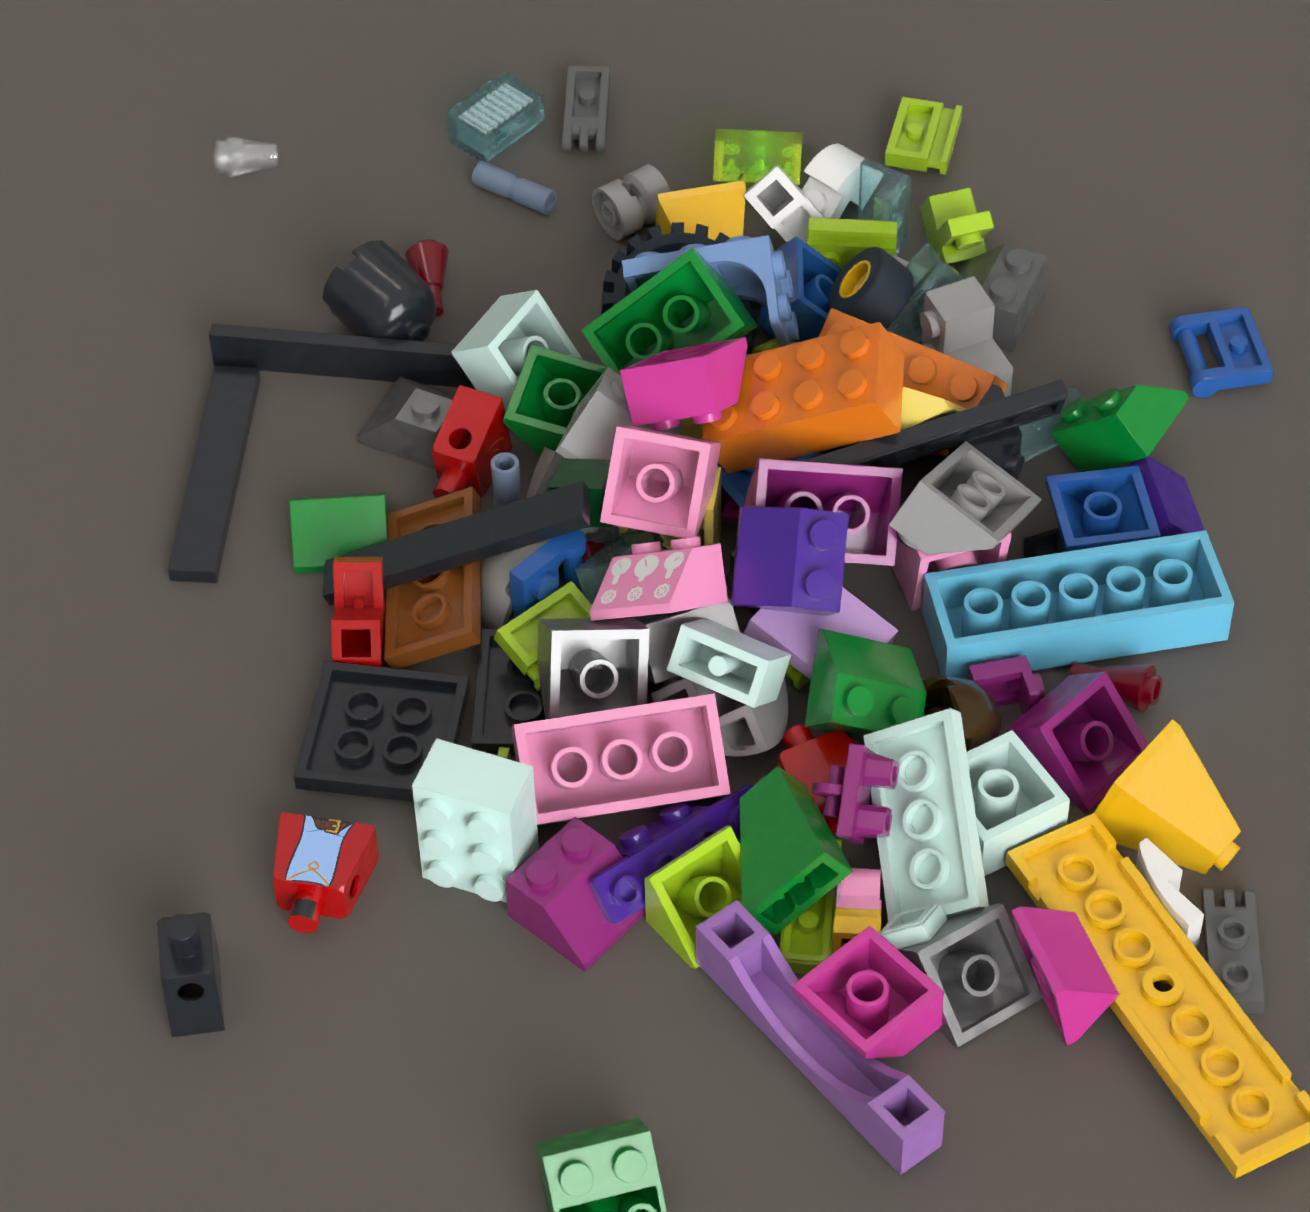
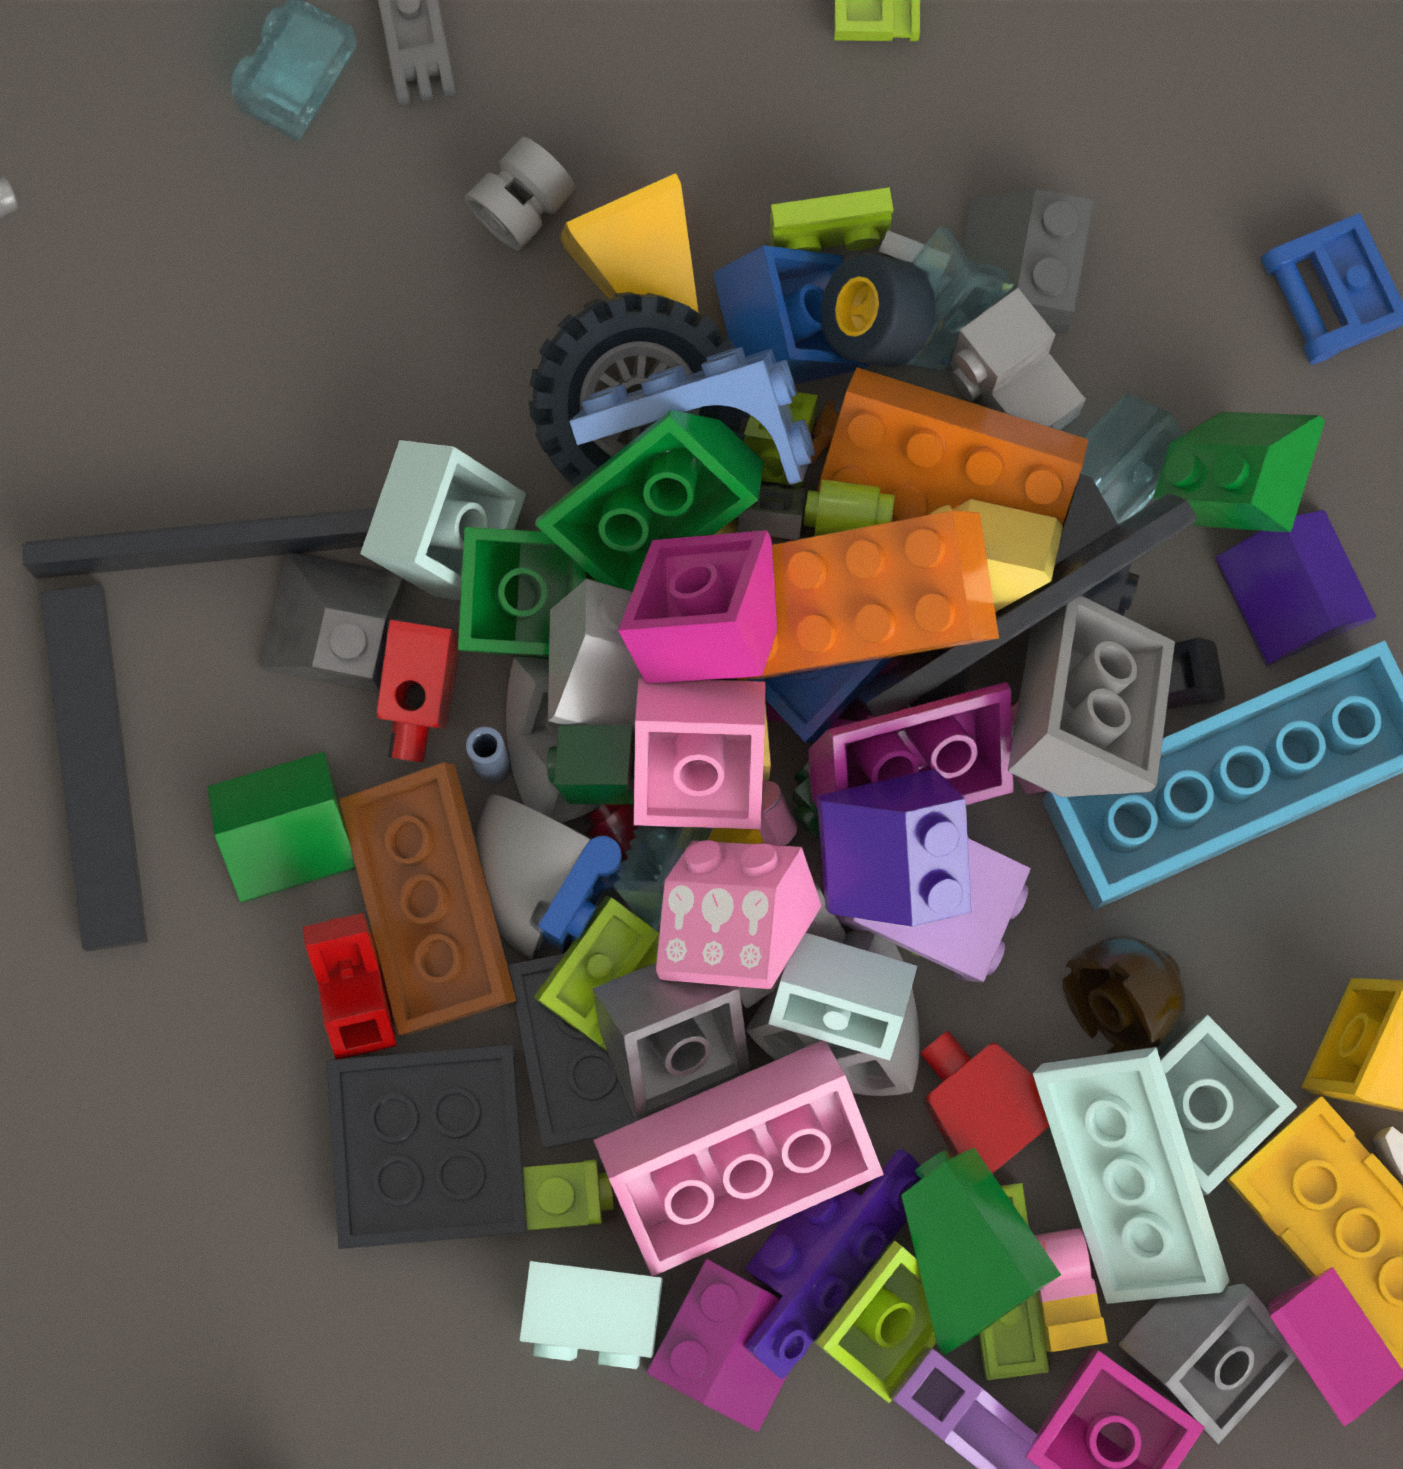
camera: 15 degrees left, 30 degrees up
red torso [273,812,379,934] -> none
black cylinder [322,240,437,341] -> none
black tile [322,481,590,606] -> none
dark red cone [405,239,449,317] -> none
sand blue piece [471,161,558,215] -> none
clear neon green slope [713,129,805,191] -> none
white brick [744,164,825,244] -> none
white brick [802,144,886,219] -> none
green slope [805,629,927,740] -> none
magenta hips [811,744,899,844] -> none
clear light blue panel [858,159,911,255] -> none
light aqua tile [880,903,947,950] -> none
lime brick [919,188,994,265] -> none
magenta bracket [968,655,1045,714] -> none
magenta slope [1005,671,1148,811] -> none
blue slope [1045,465,1161,552] -> none
dark red cone [1069,662,1162,712] -> none

